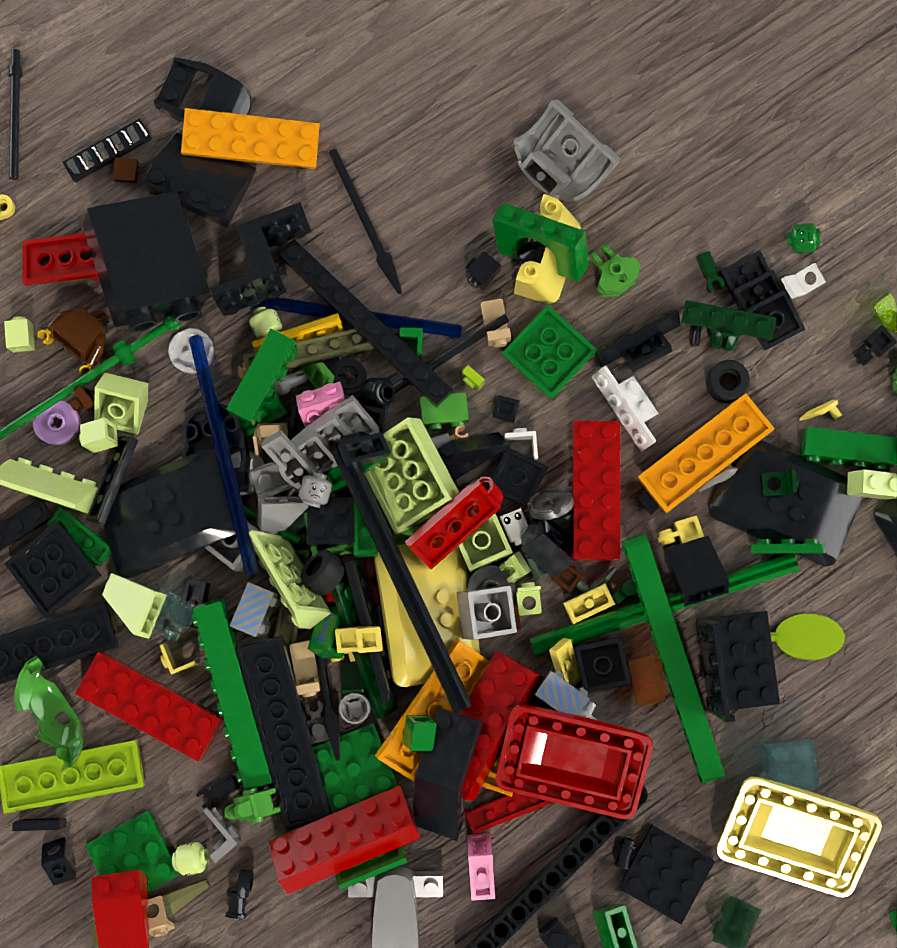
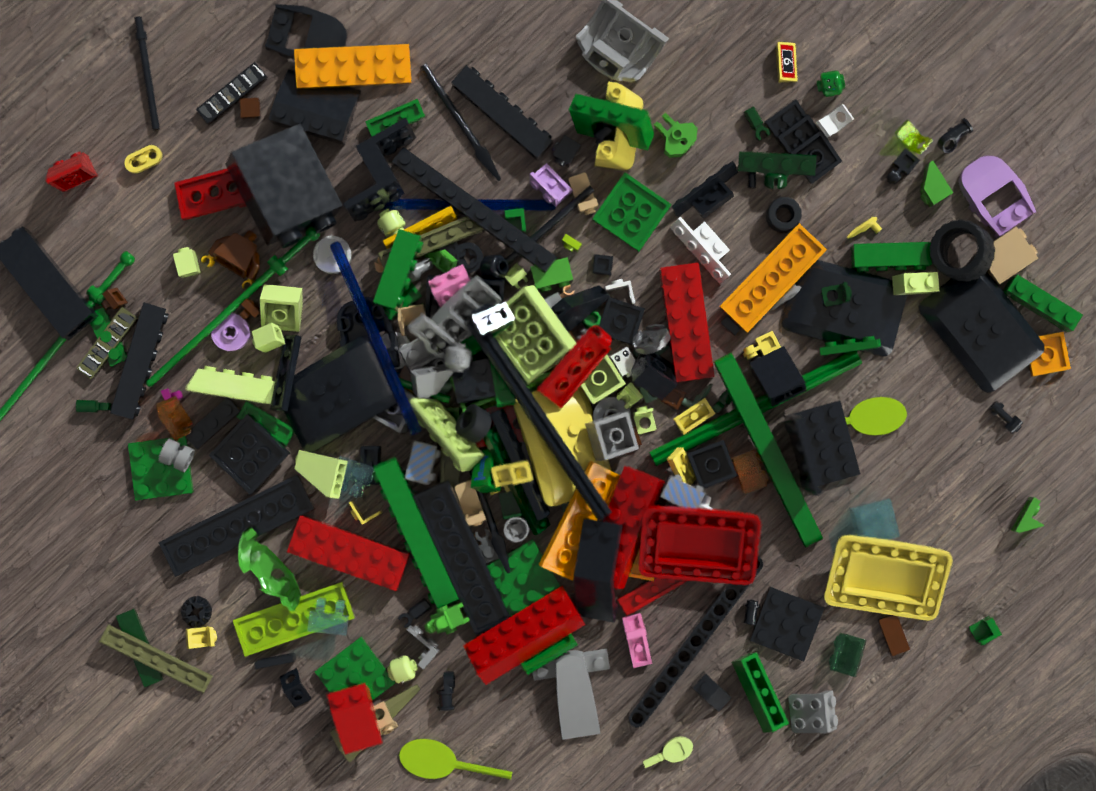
camera: 10 degrees left, 5 degrees up
green panel [403,715,437,751] -> none
none -> clear light blue plate [307,598,349,636]
none -> green plate [365,99,425,136]
none -> black brick [451,65,553,161]
none -> yellowish green tile [504,263,528,289]
none -> lavender bracket [529,163,572,207]
none -> green tile [582,311,602,328]
none -> slope [776,42,797,83]
none -> reddish brown tile [878,615,910,656]

